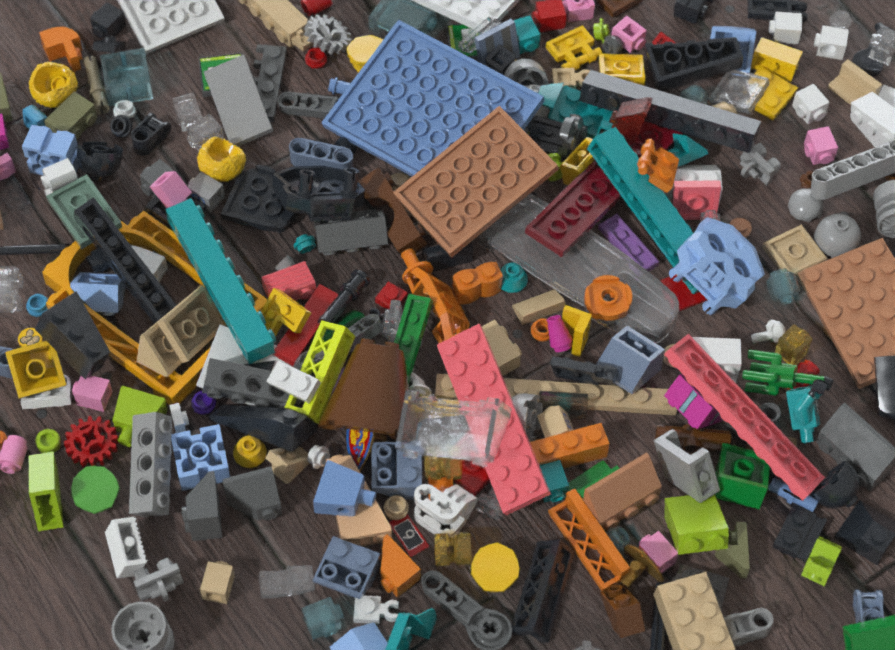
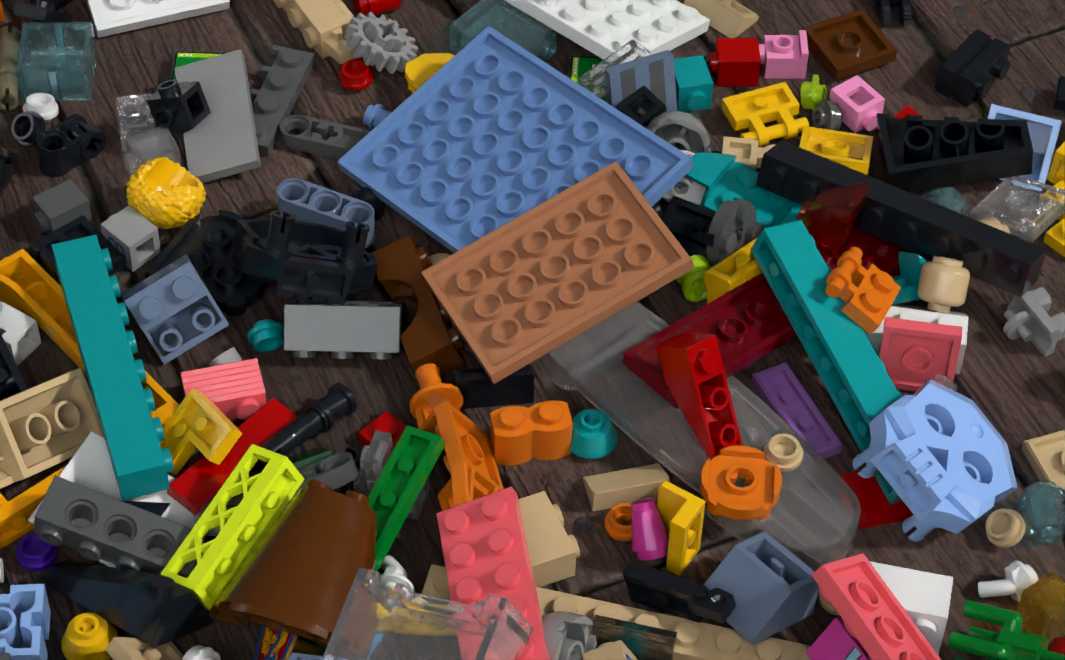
camera: 10 degrees right, 10 degrees down
bright pink brick [150,171,192,208] -> none
white plate [266,360,321,403] -> none
nougat plate [729,218,752,238] -> none
none -> sand blue slope [122,254,229,365]
none -> black brick [146,79,211,134]
none -> red slope [656,331,743,460]
none -> tan plate [763,434,803,472]
none -> tan head [917,256,970,313]
none -> tan plate [985,508,1026,548]

